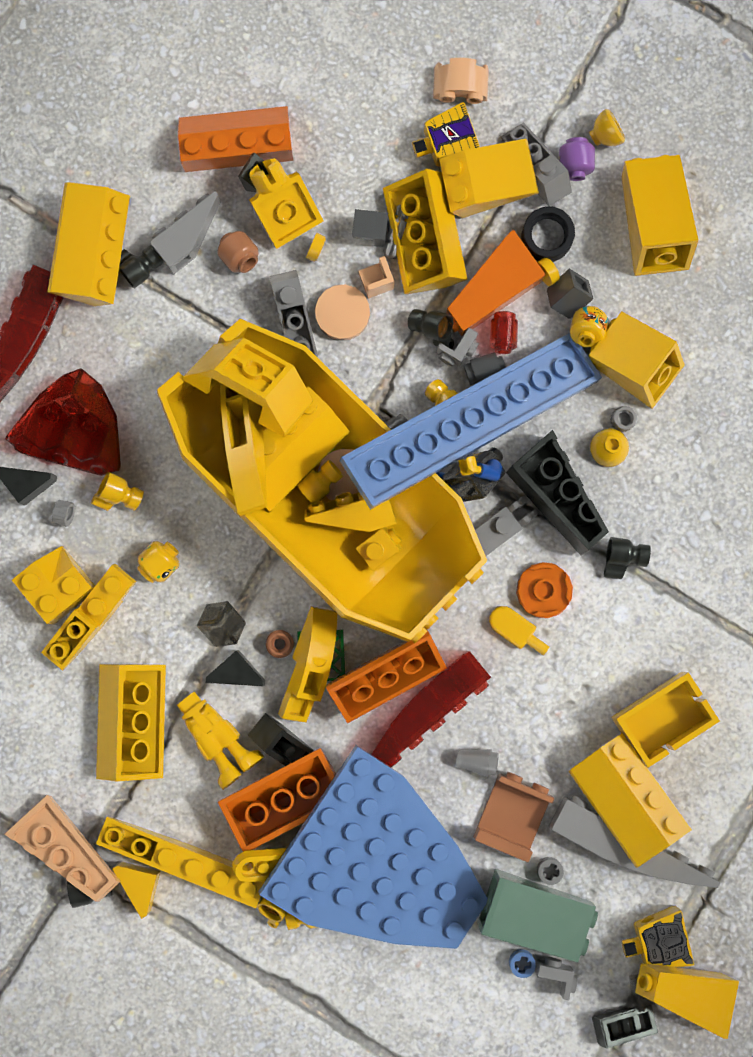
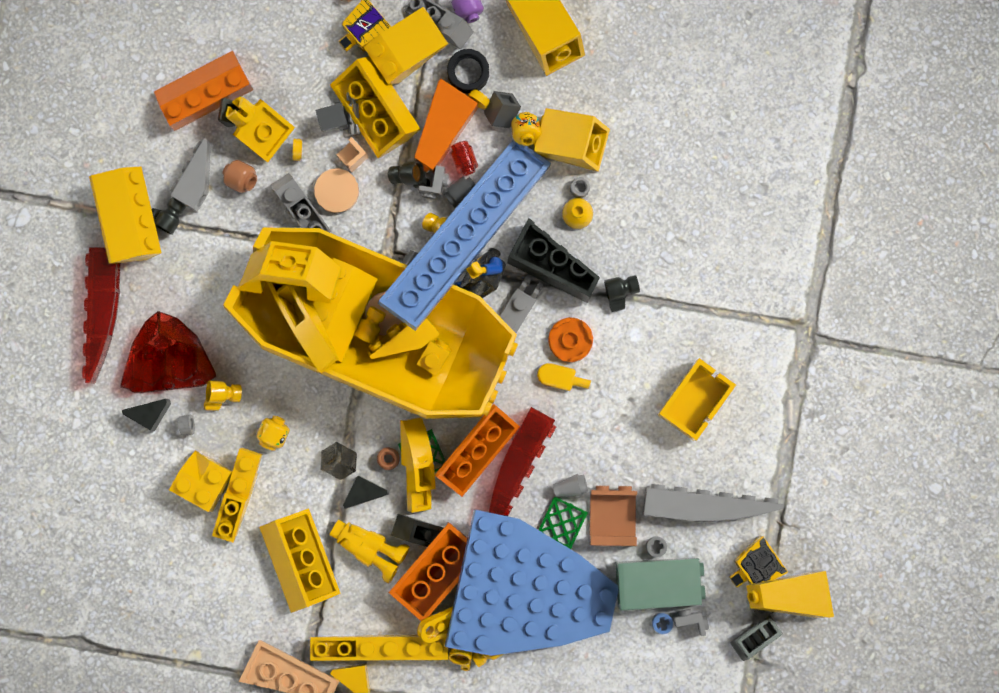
camera: 15 degrees left, 0 degrees up
yellow slope [568,733,692,868] -> none
none -> green window [539,496,588,549]

